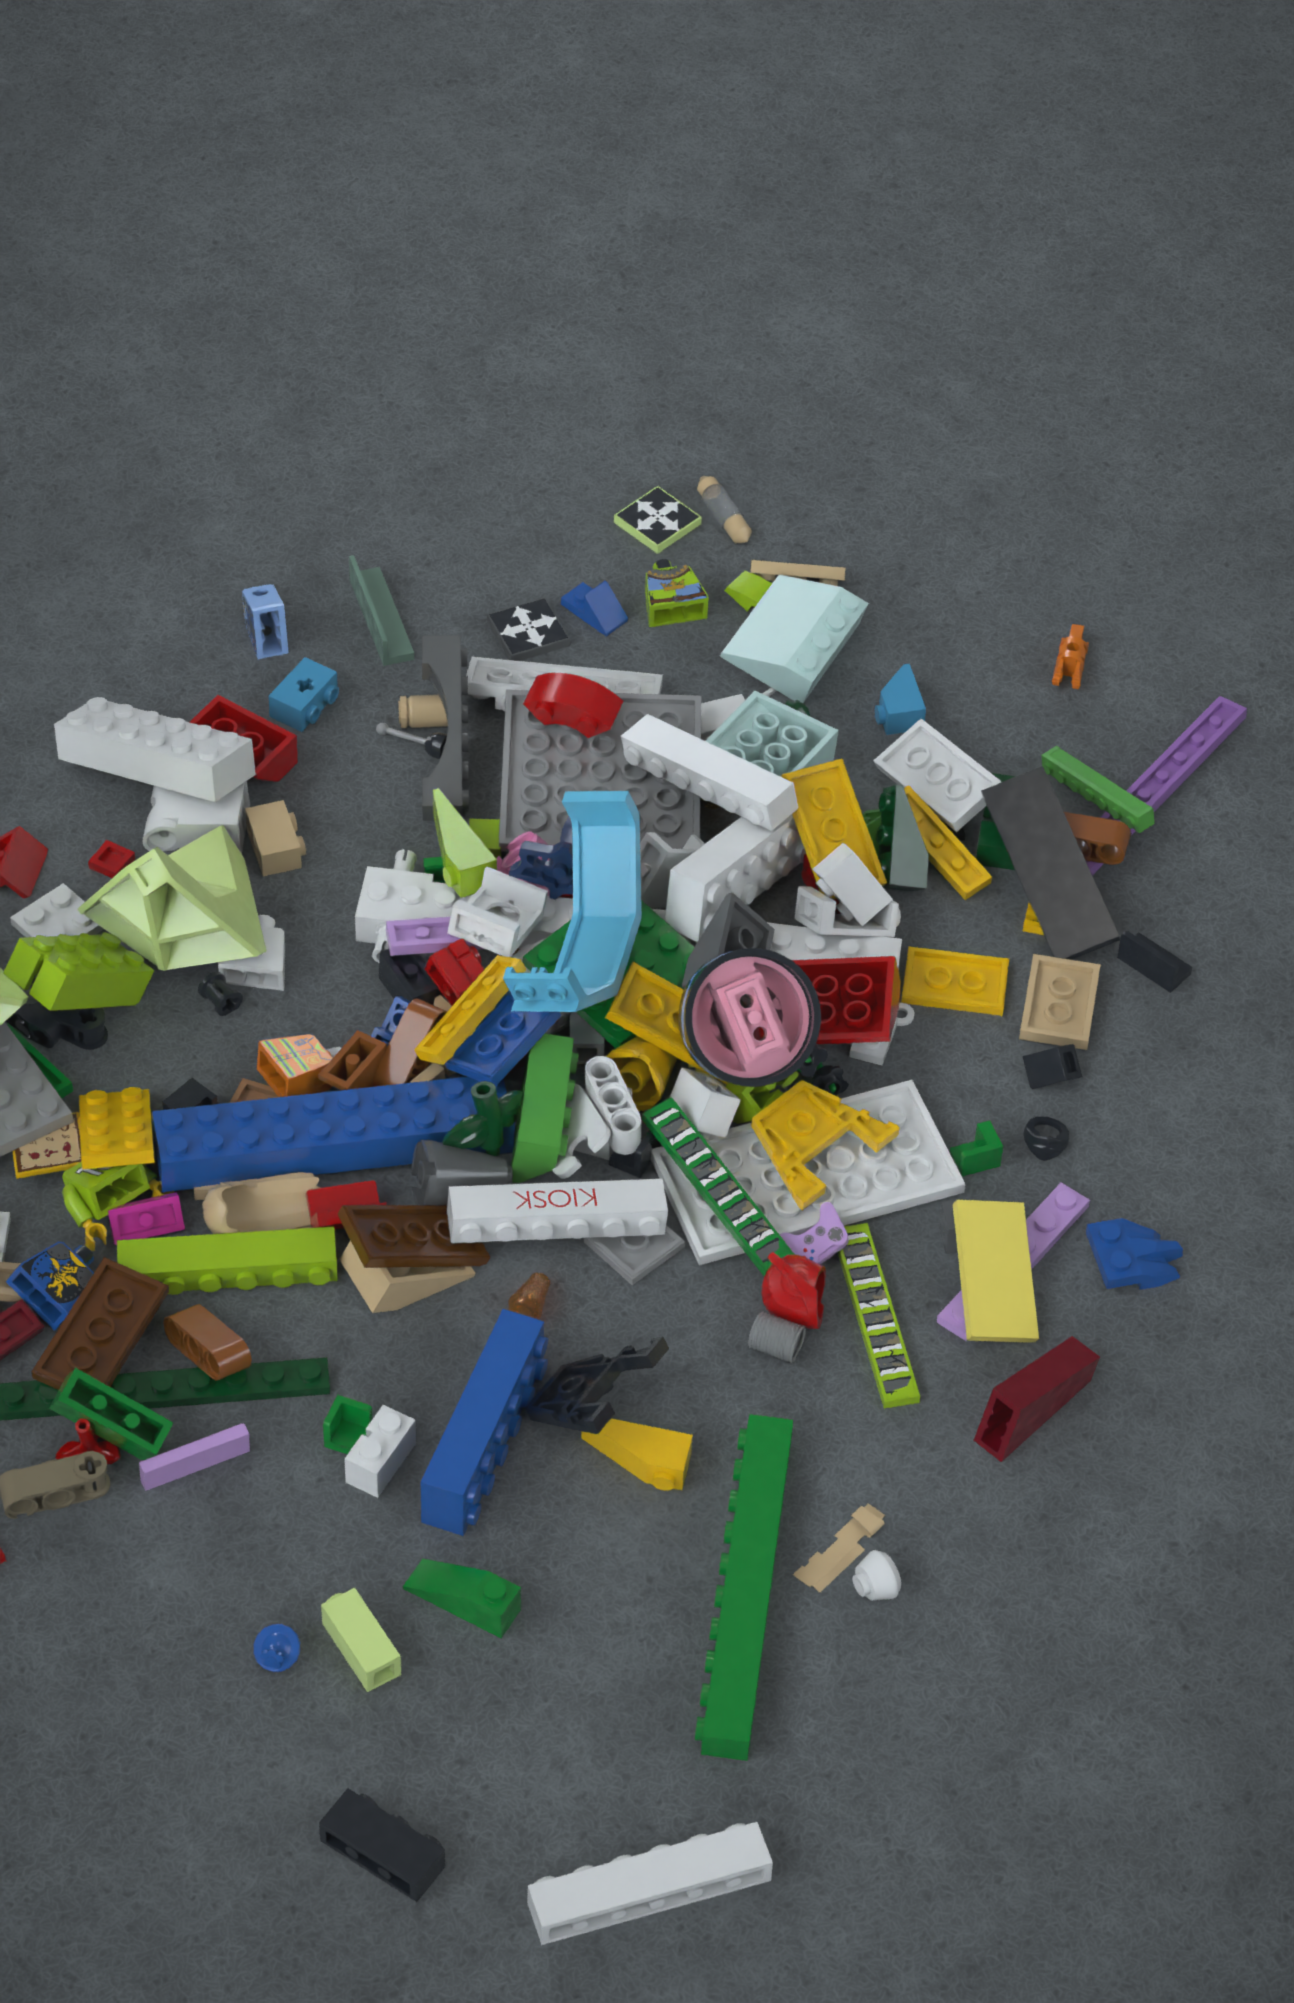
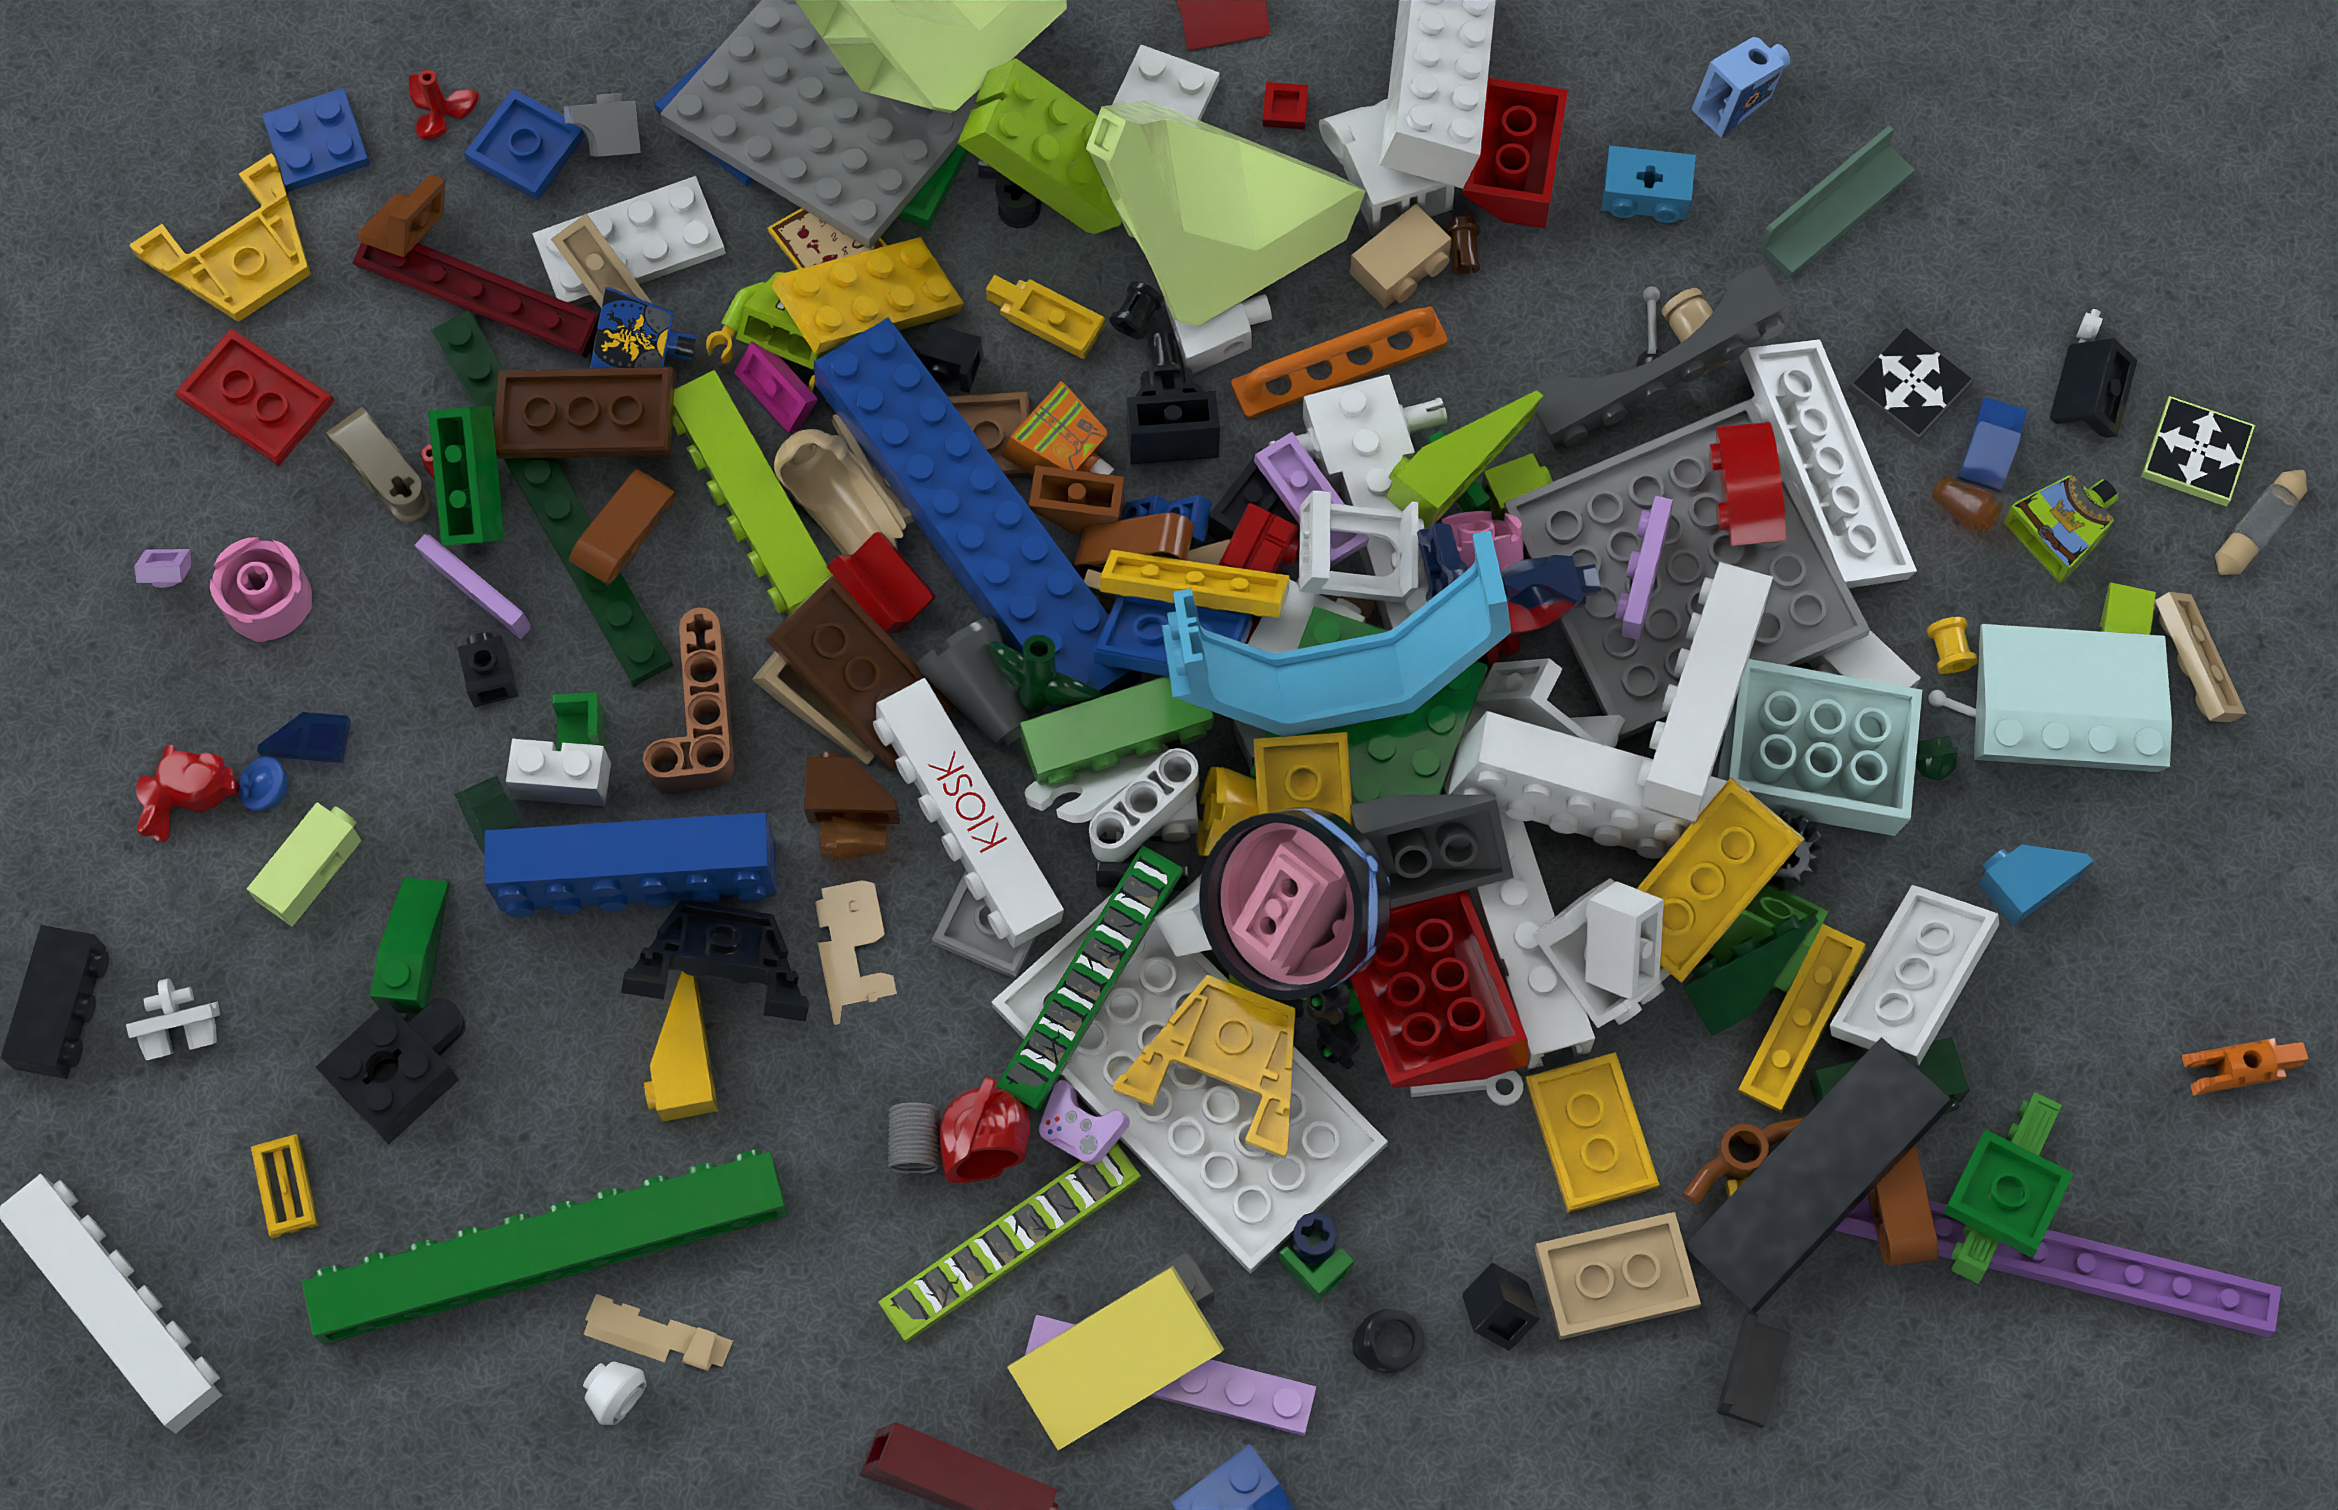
camera: 70 degrees right, 20 degrees up
none -> white hips [126,978,220,1060]
none -> lavender plate [134,549,191,588]
none -> red animal [136,745,240,843]
none -> bright pink brick [210,537,312,642]
none -> yellow tile [251,1134,319,1239]
none -> clear blue tile [257,712,351,763]
none -> black brick [316,998,466,1145]
none -> clear green panel [454,775,519,855]
none -> black brick [457,632,518,708]
none -> nougat beam [643,607,735,792]
none -> reddish brown slope [804,752,900,824]
none -> tan piece [815,880,897,1025]
none -> yellow hinge [986,275,1106,360]
none -> black brick [1127,332,1220,464]
none -> orange piece [1231,306,1448,420]
none -> dark blue bush [1293,1212,1337,1265]
none -> reddish brown pin [1445,216,1480,275]
none -> lavender plate [1615,496,1673,640]
none -> dark orange piece [1682,1117,1805,1206]
none -> yellow bush [1926,617,1978,674]
none -> clear orange cone [1932,476,2003,534]
none -> green plate [1944,1129,2074,1258]
none -> black panel [2050,338,2138,438]
none -> white piece [2076,309,2103,343]

